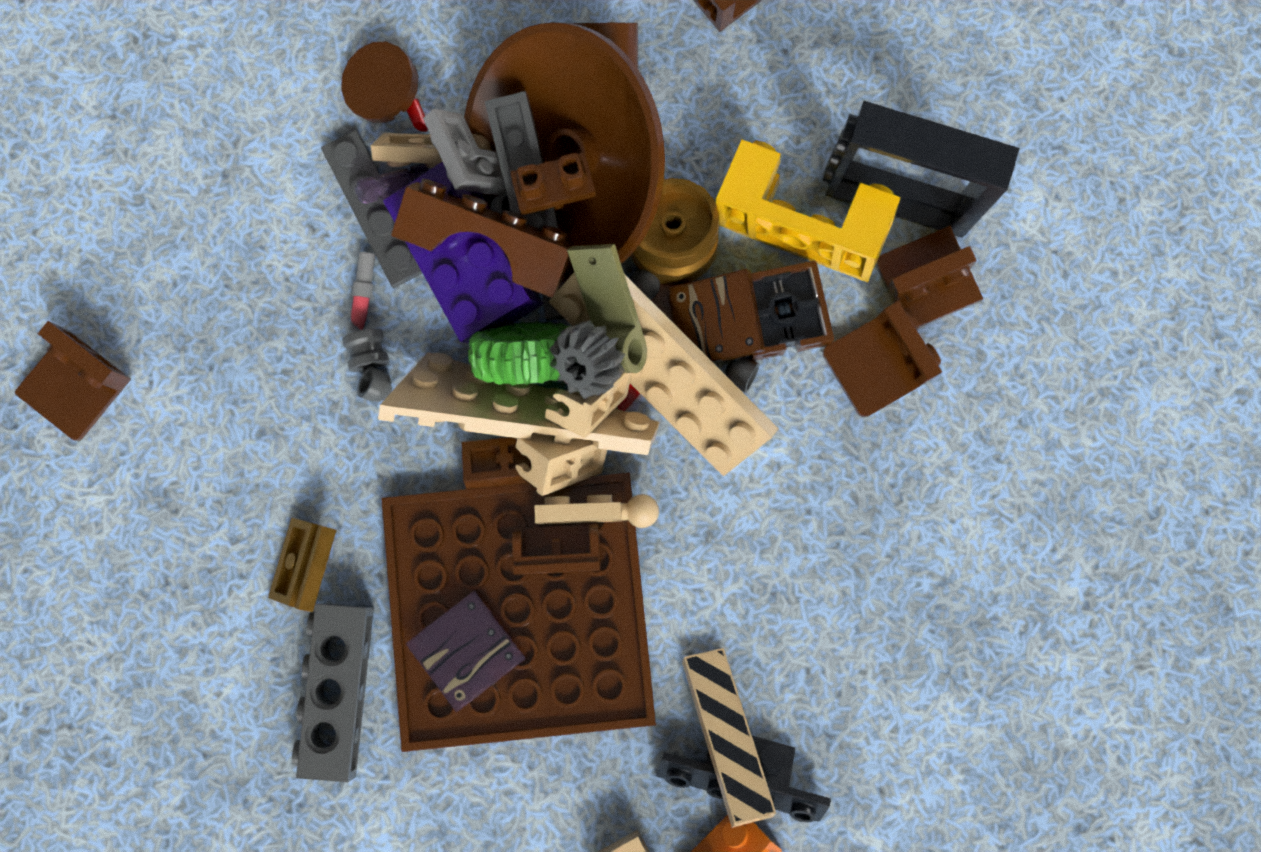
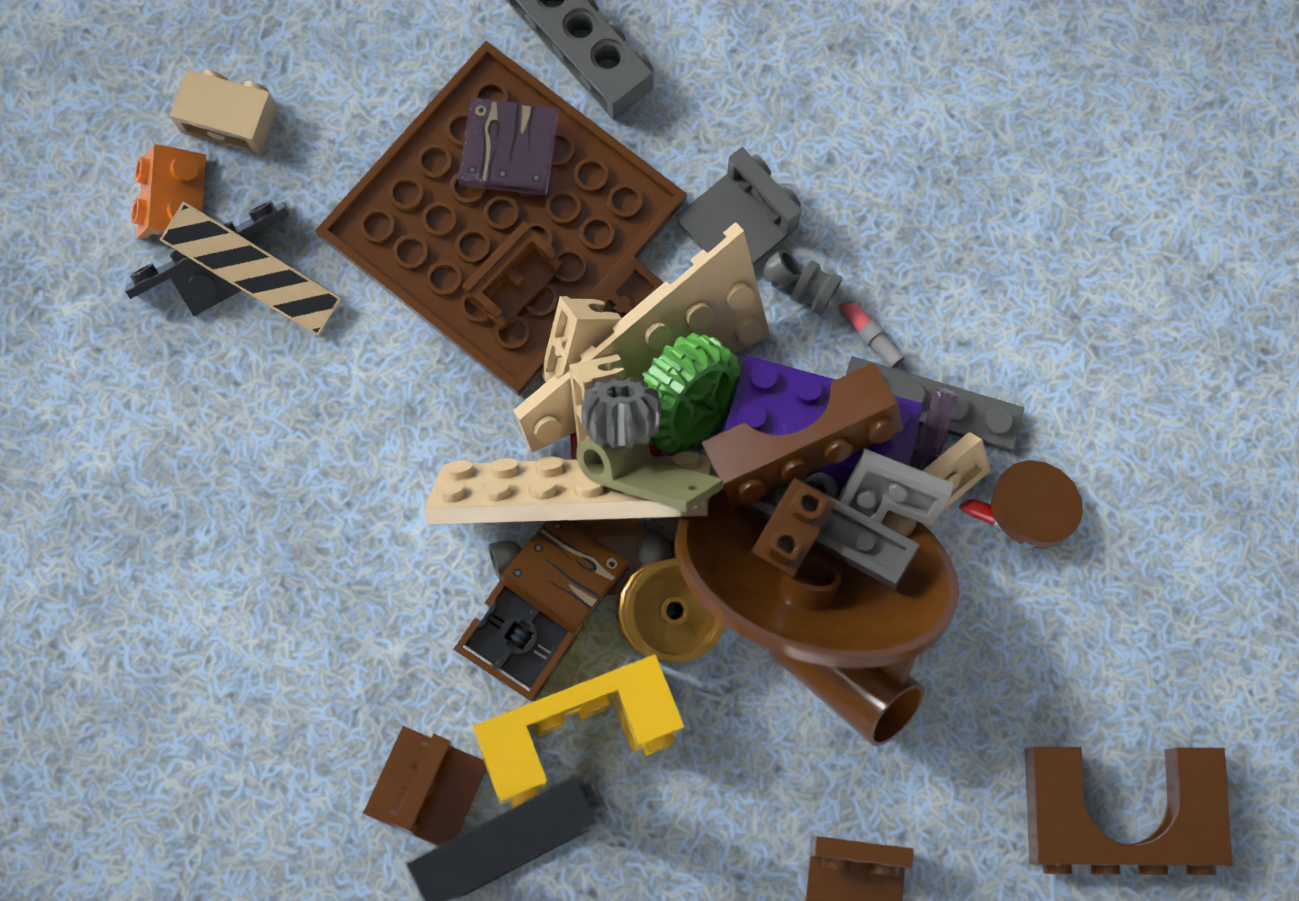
camera: 135 degrees right, 5 degrees down
reddish brown bracket [15,321,131,441] -> none
pearl gold plate [268,517,336,612] -> none
tan plate [535,494,659,528] -> none
reddish brown bracket [823,300,942,418] -> none
none -> dark grey bracket [678,146,802,265]

